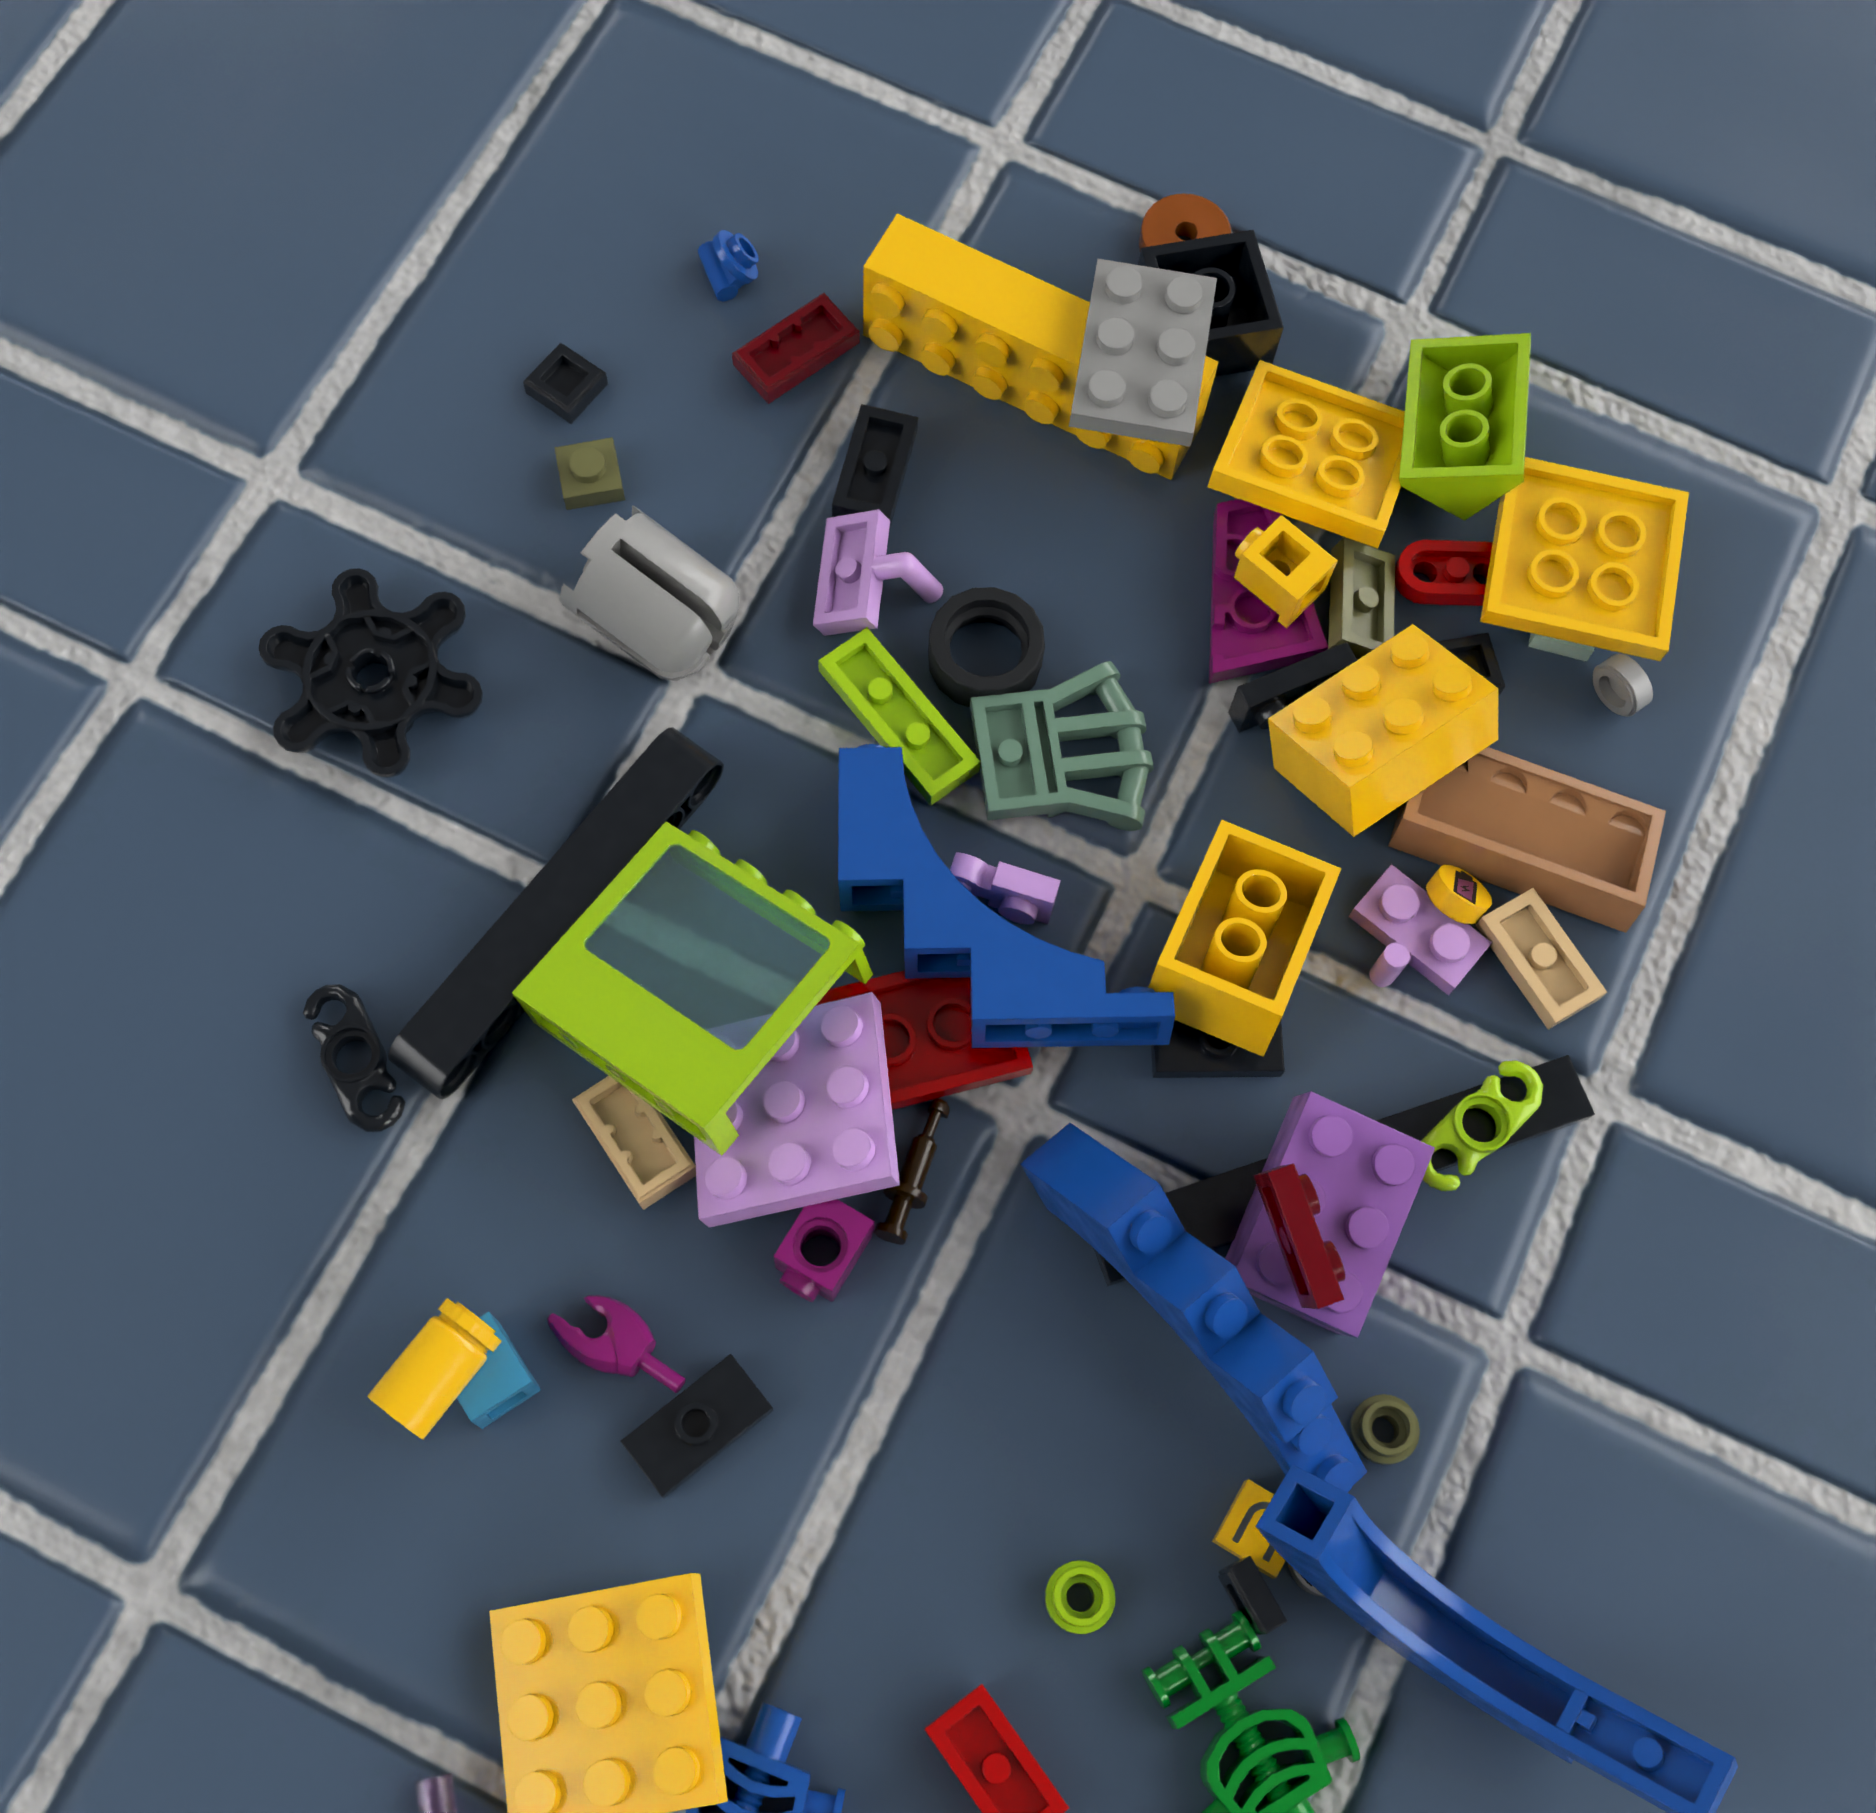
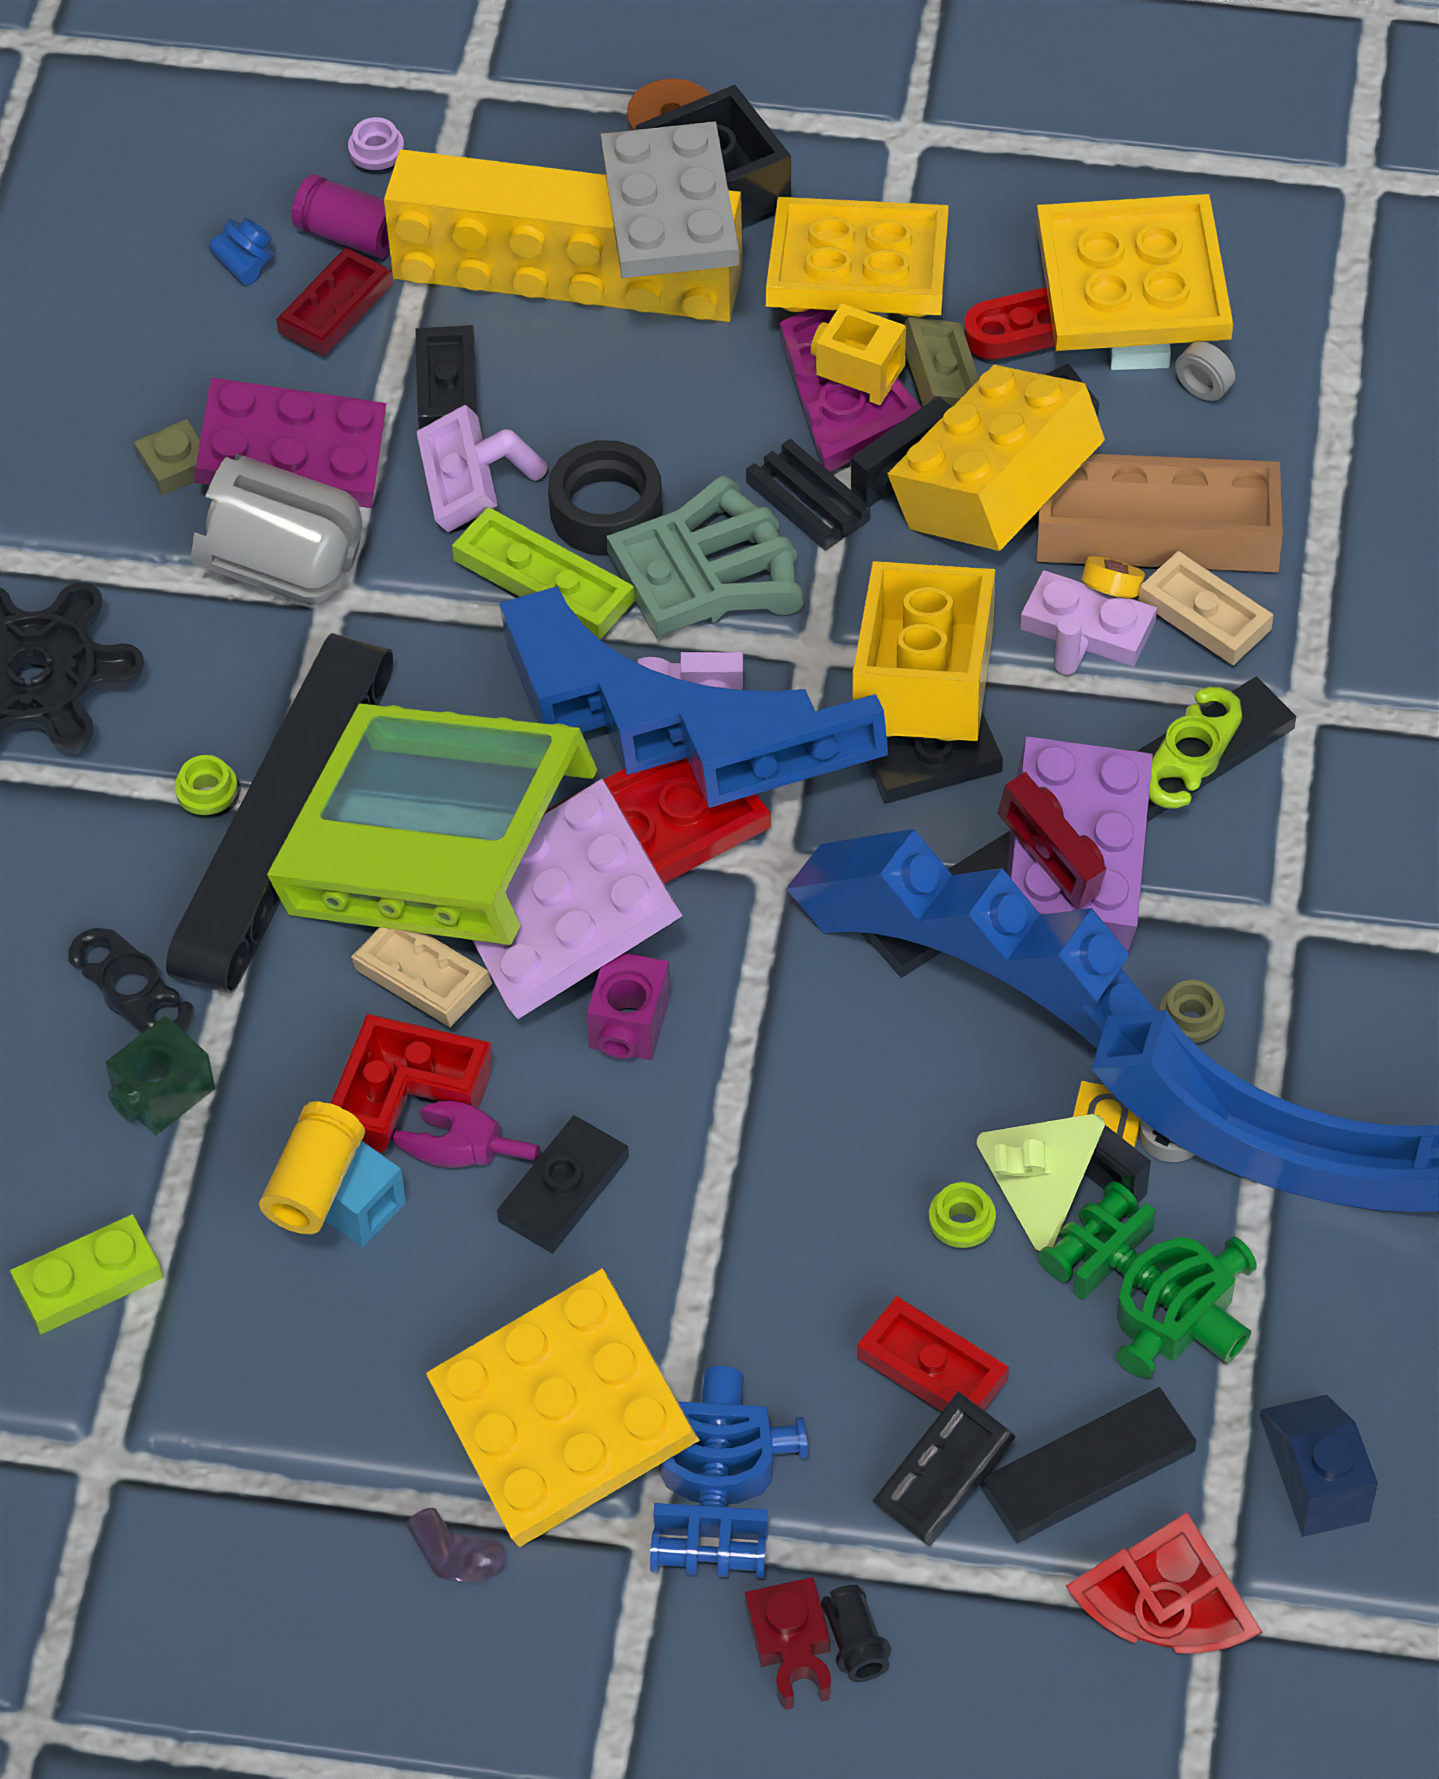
camera: 10 degrees left, 15 degrees down
black tile [523,343,608,424] -> none
dark brown piece [874,1098,950,1245] -> none
lime slope [1399,333,1531,521] -> none
none -> lime plate [10,1214,163,1335]
none -> clear green brick [105,1015,216,1136]
none -> lime plate [174,755,238,815]
none -> magenta plate [194,378,387,508]
none -> magenta piece [291,174,390,259]
none -> red brick [330,1014,492,1153]
none -> lavender plate [348,117,405,170]
none -> black tile [746,438,870,551]
none -> yellowish green piece [977,1114,1105,1251]

